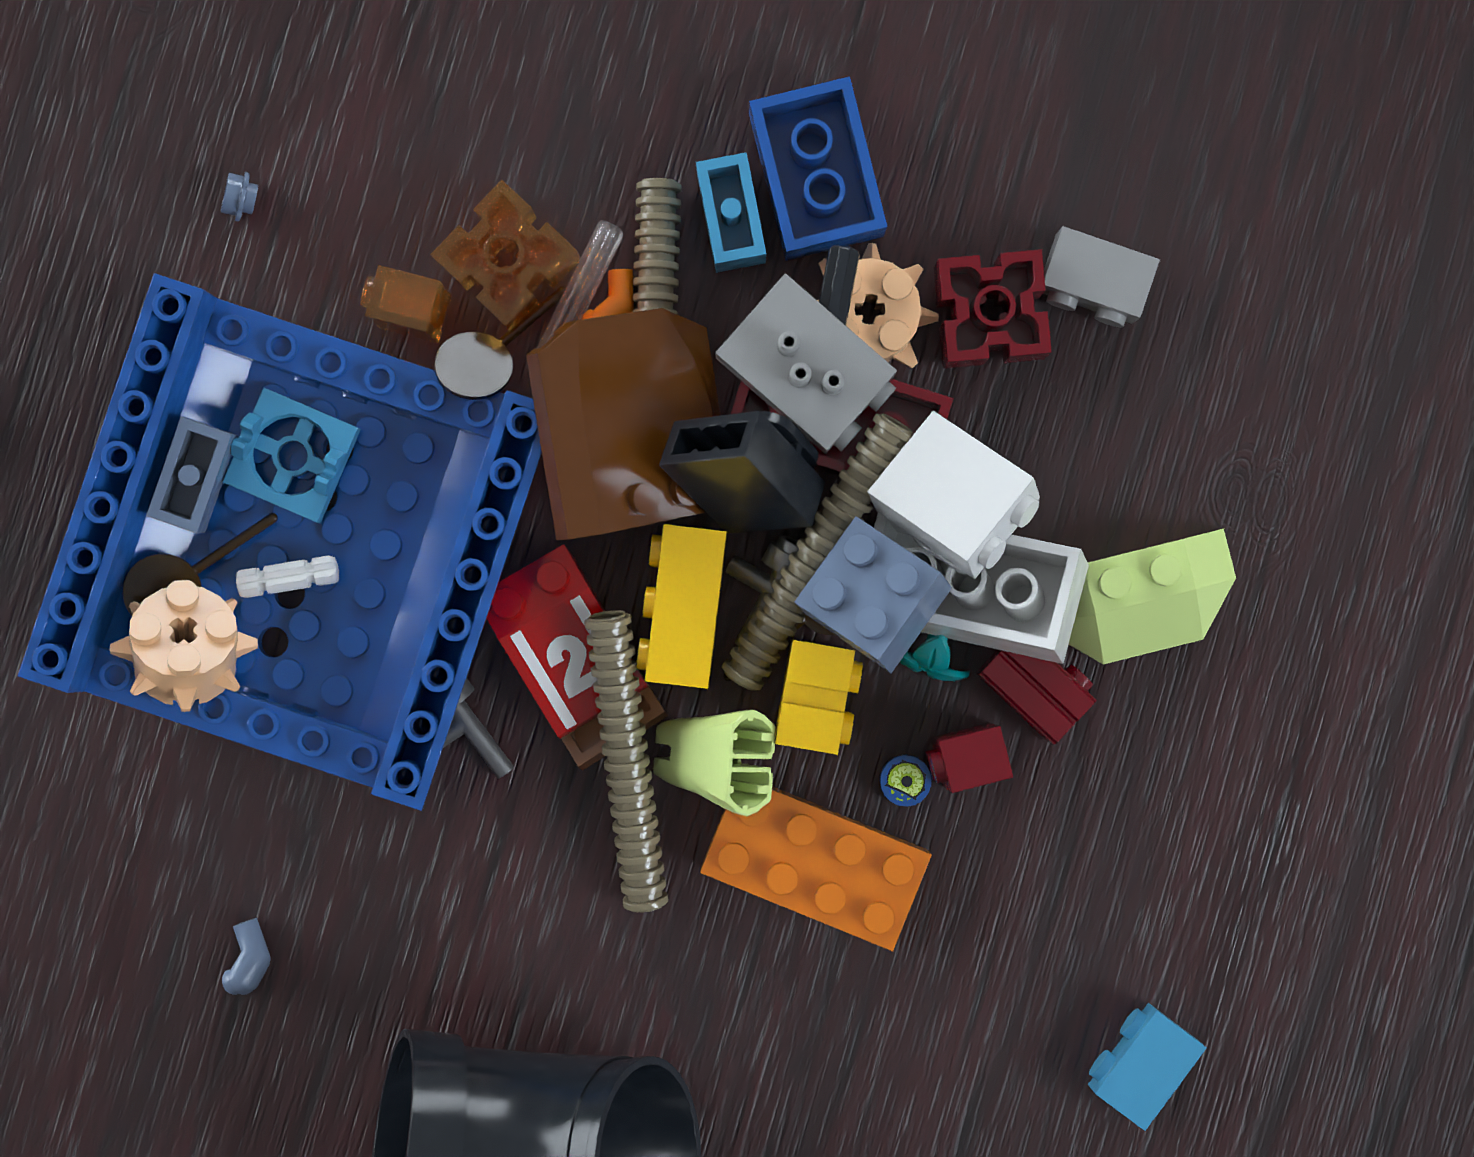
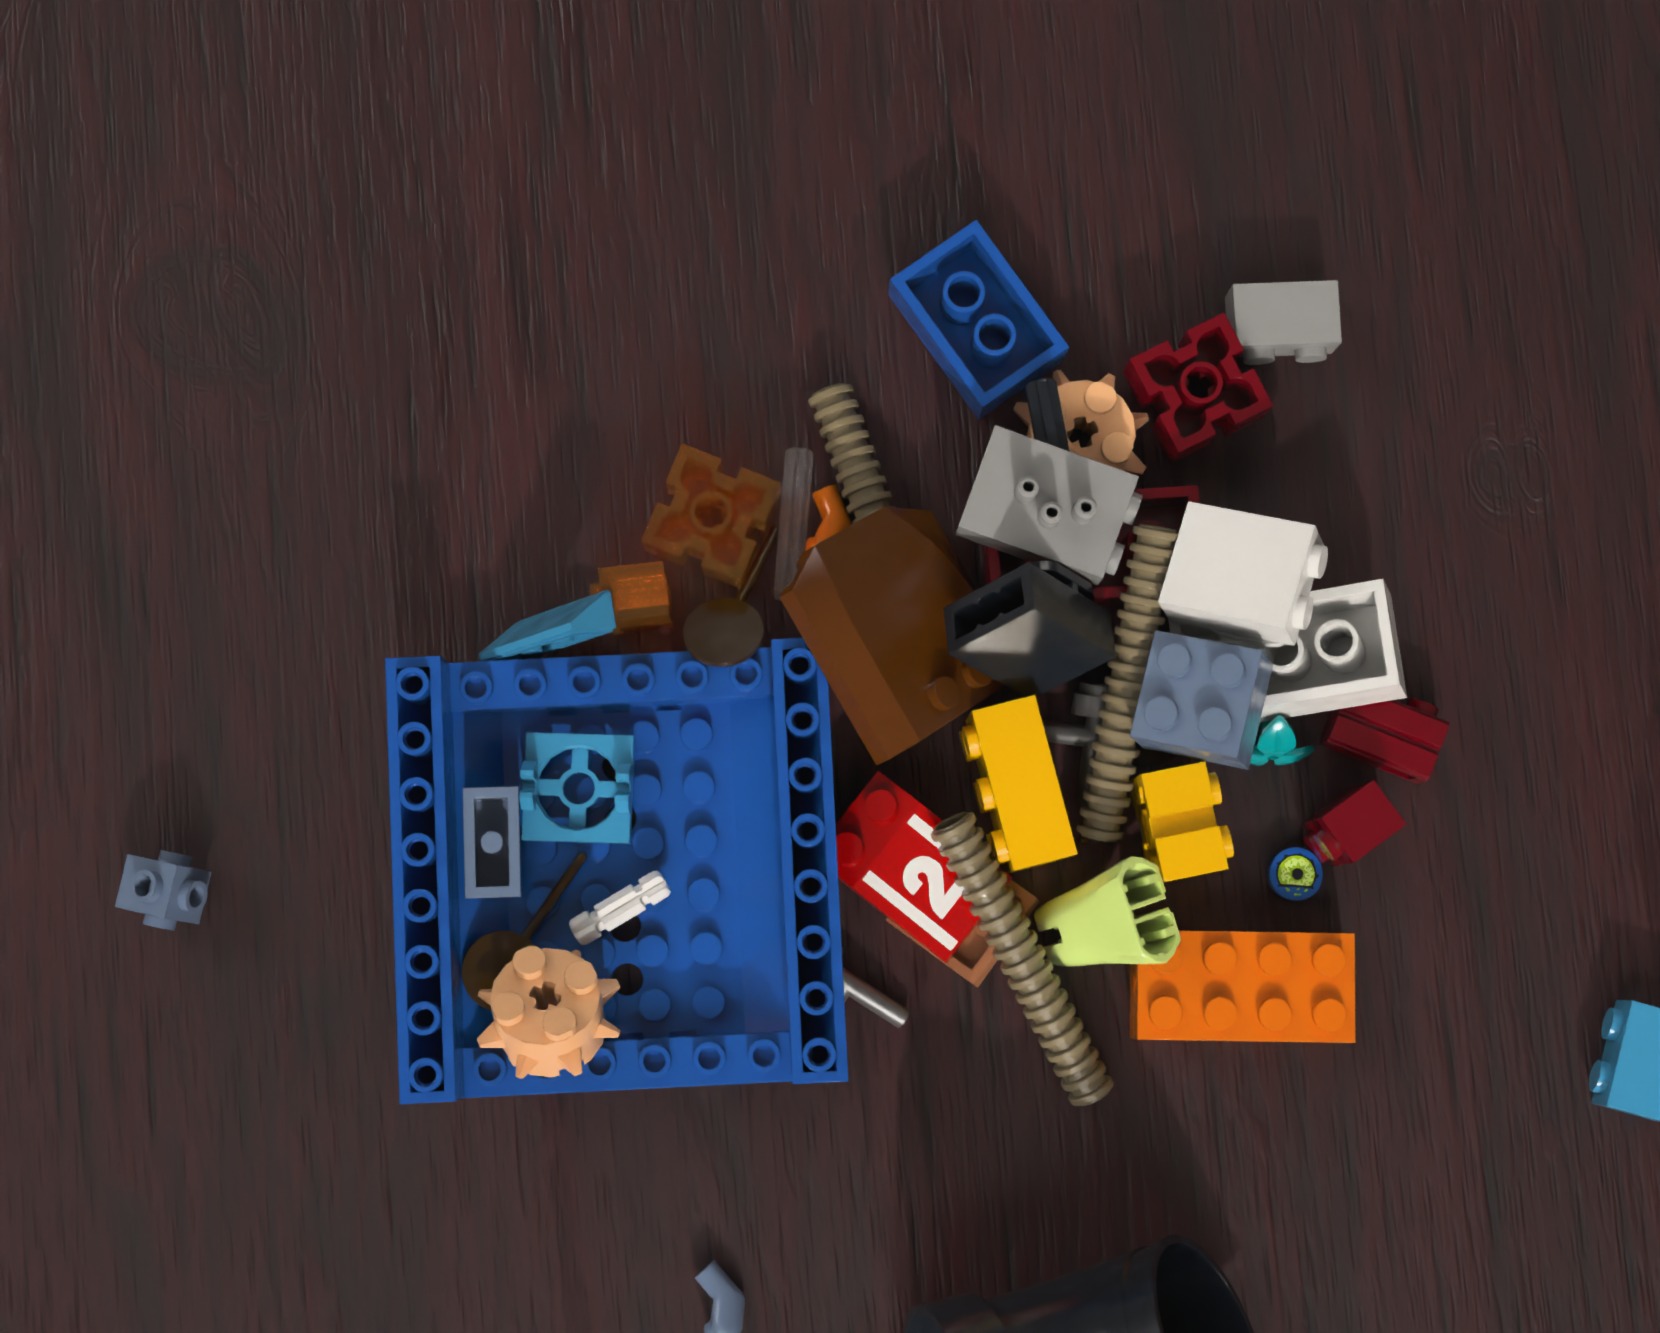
camera: 25 degrees left, 5 degrees down
sand blue plate [221,172,258,222] -> none
dark azure brick [696,152,766,273] -> none
yellowish green wedge [1068,529,1236,664] -> none
none -> dark azure slope [479,590,616,661]

